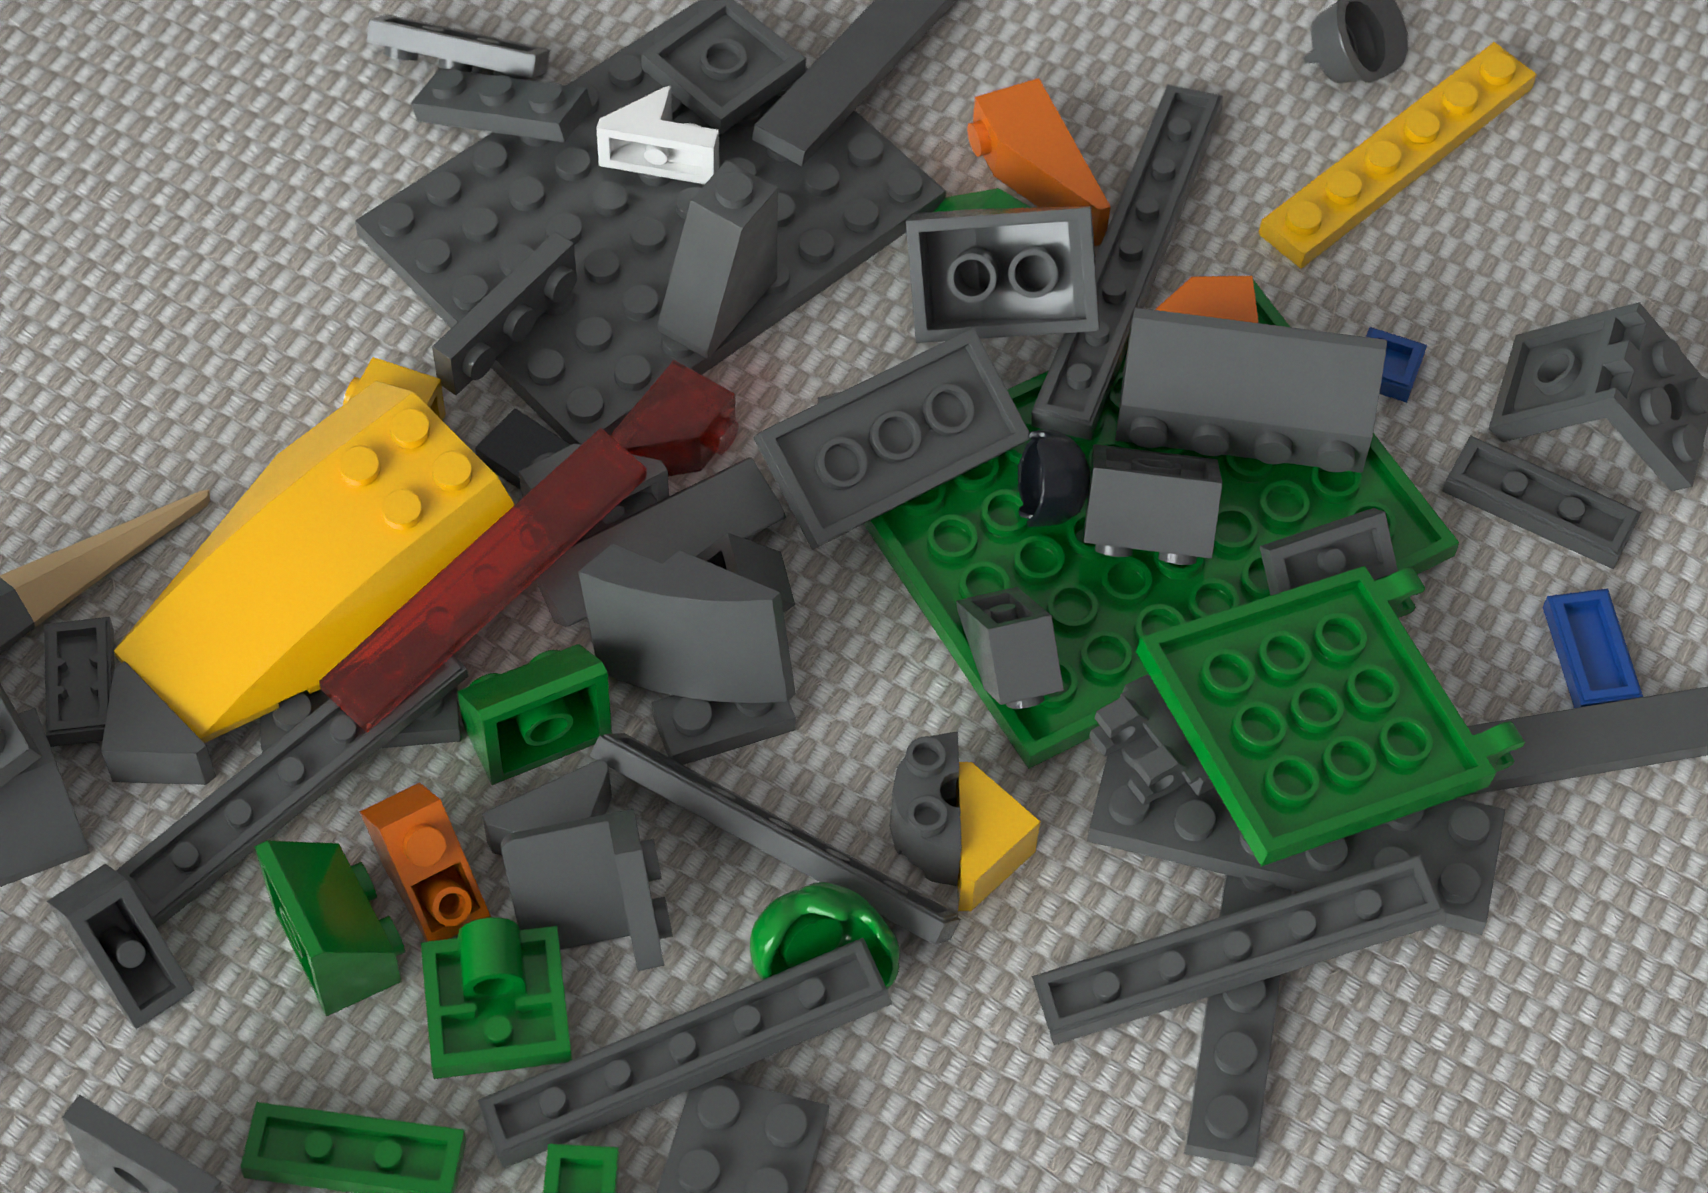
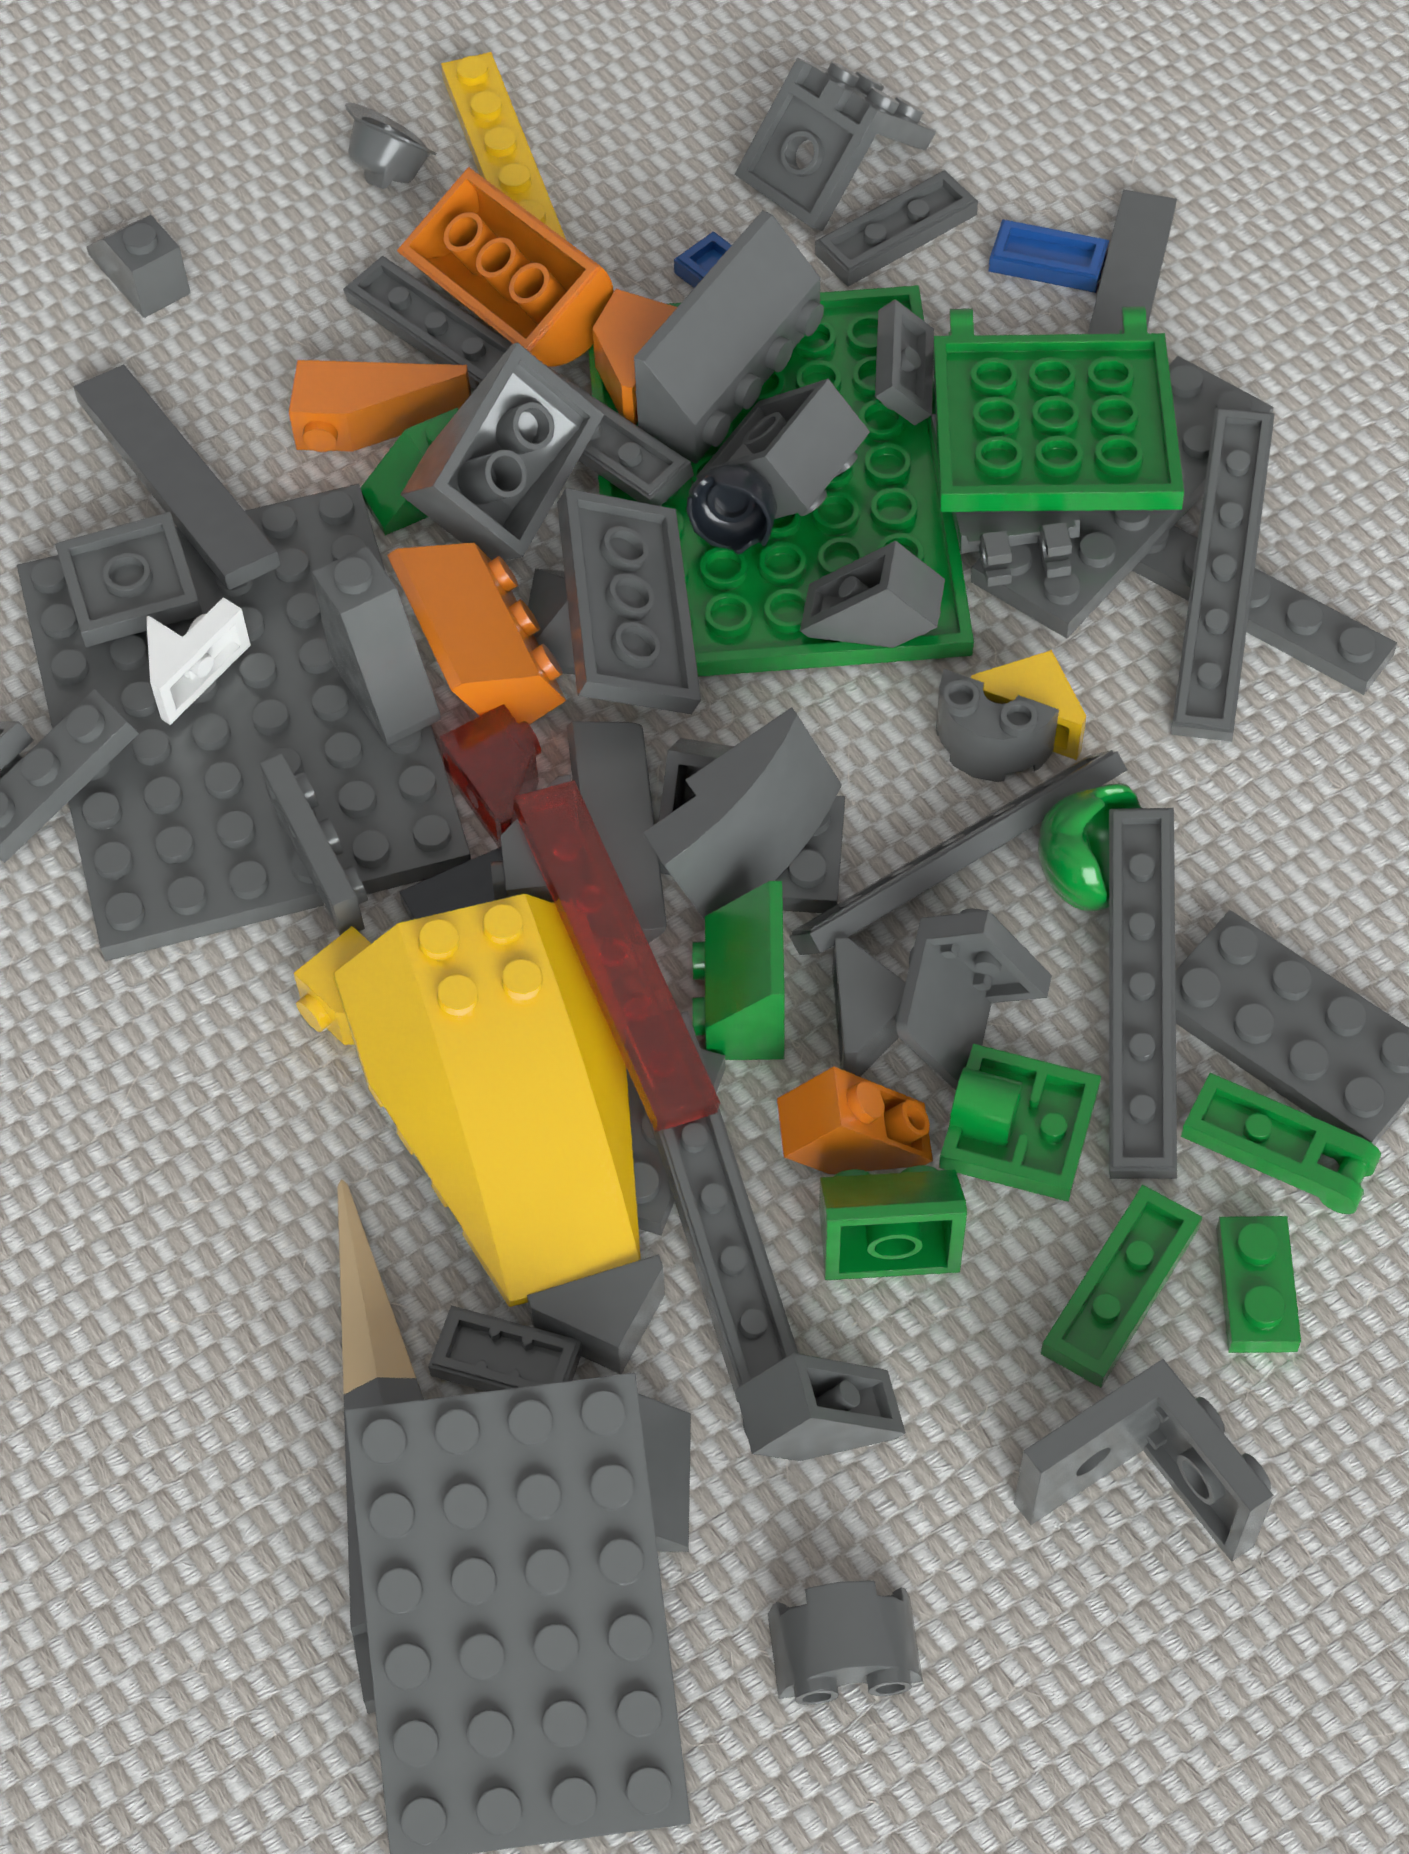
camera: 60 degrees left, 0 degrees up
none -> orange slope [387,543,567,740]
none -> orange brick [397,167,614,367]

